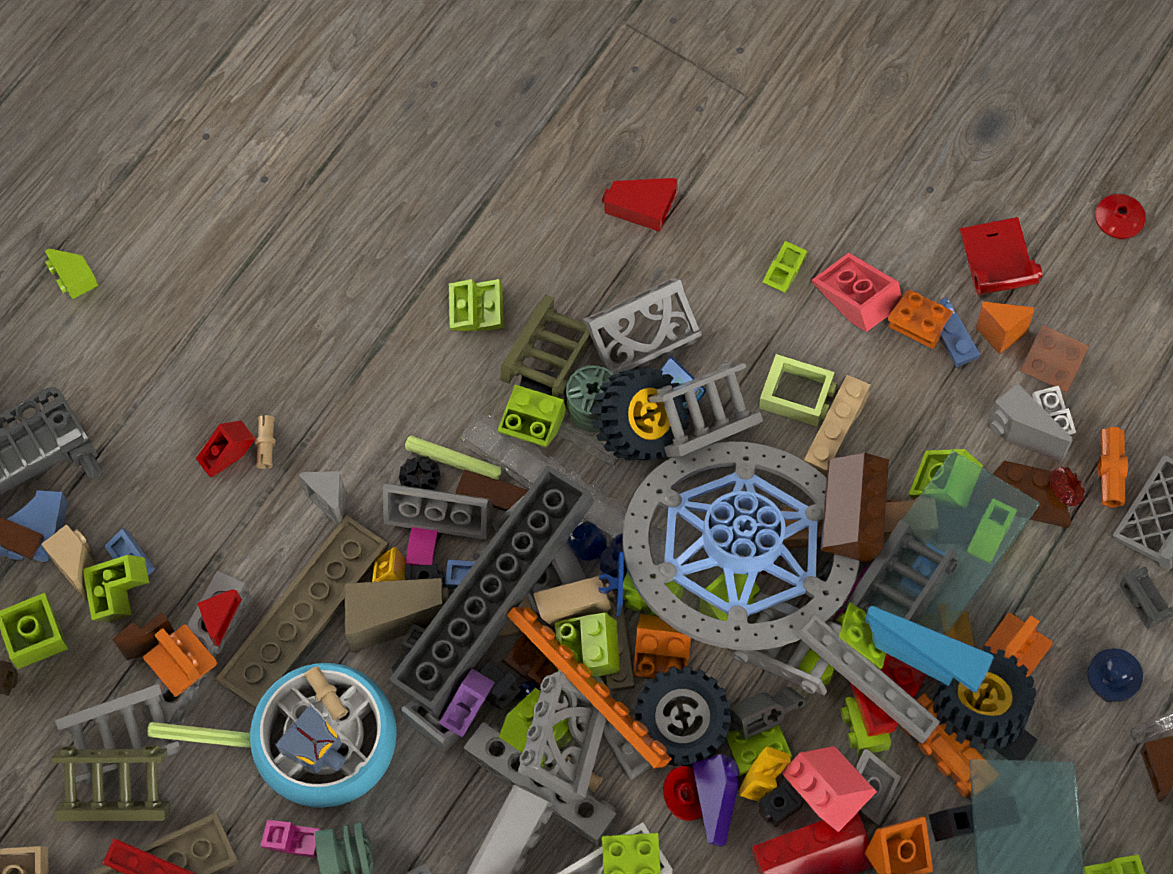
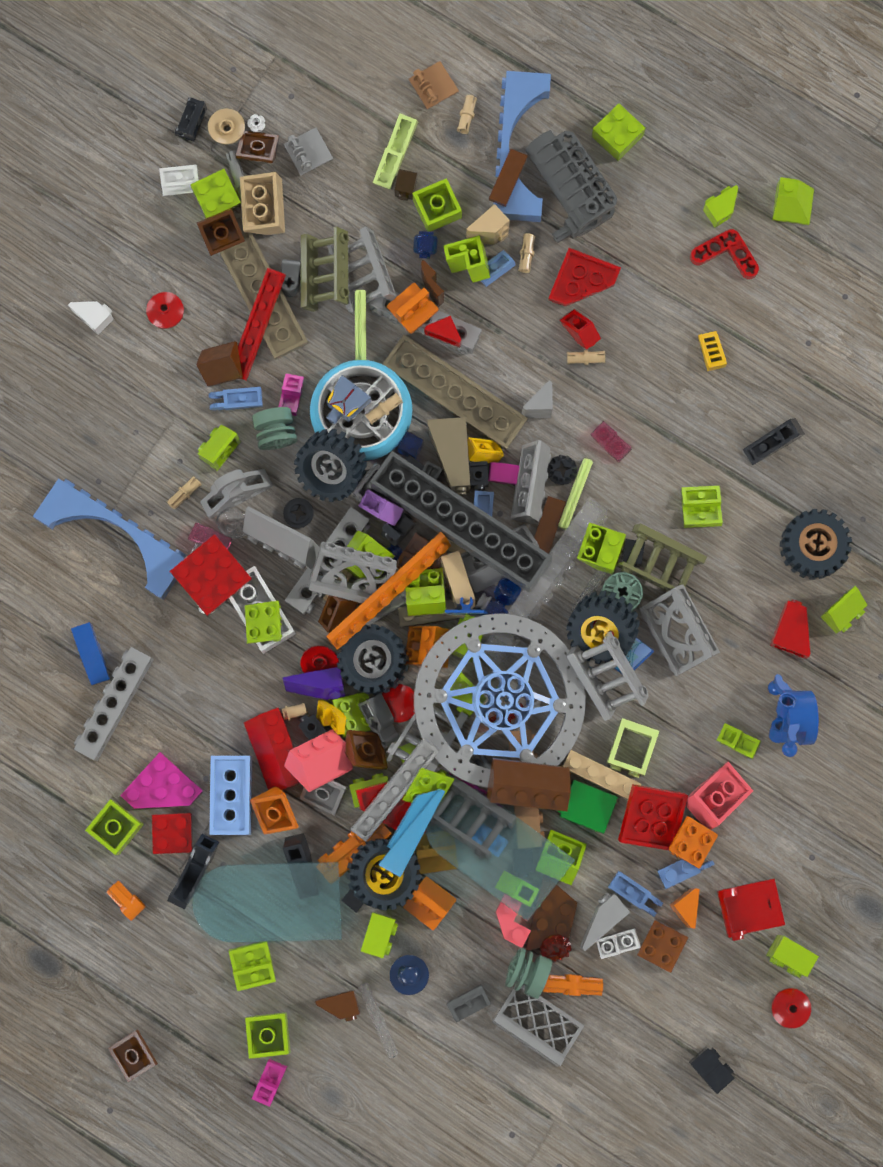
camera: 85 degrees right, 15 degrees up
none -> dark grey piece [281,259,301,297]
none -> tan pin [282,703,307,721]
none -> black gear [283,498,314,528]
none -> black wheel [294,429,367,502]
none -> reddish brown slope [318,595,358,633]
none -> reddish brown slope [345,730,388,770]
none -> lime brick [361,912,398,958]
none -> red dish [382,684,415,723]
none -> clear blue brick [398,431,424,459]
none -> clear blue head [413,231,438,259]
none -> white bush [475,593,492,610]
none -> coral brick [495,894,531,948]
none -> sand green wheel [505,947,552,999]
none -> tan pin [518,233,536,273]
none -> red plate [548,248,621,307]
none -> green brick [557,780,618,834]
none -> clear pink slope [590,421,632,462]
none -> medium blue hinge [608,871,663,917]
none -> red plate [618,784,688,850]
none -> red beam [690,229,759,279]
none -> yellow slope [698,331,727,371]
none -> black slope [743,418,805,465]
none -> lime brick [766,935,819,978]
none -> blue piece [768,674,819,757]
none -> lime slope [772,177,814,225]
none -> black wheel [780,509,852,580]
none -> lime slope [821,586,867,634]

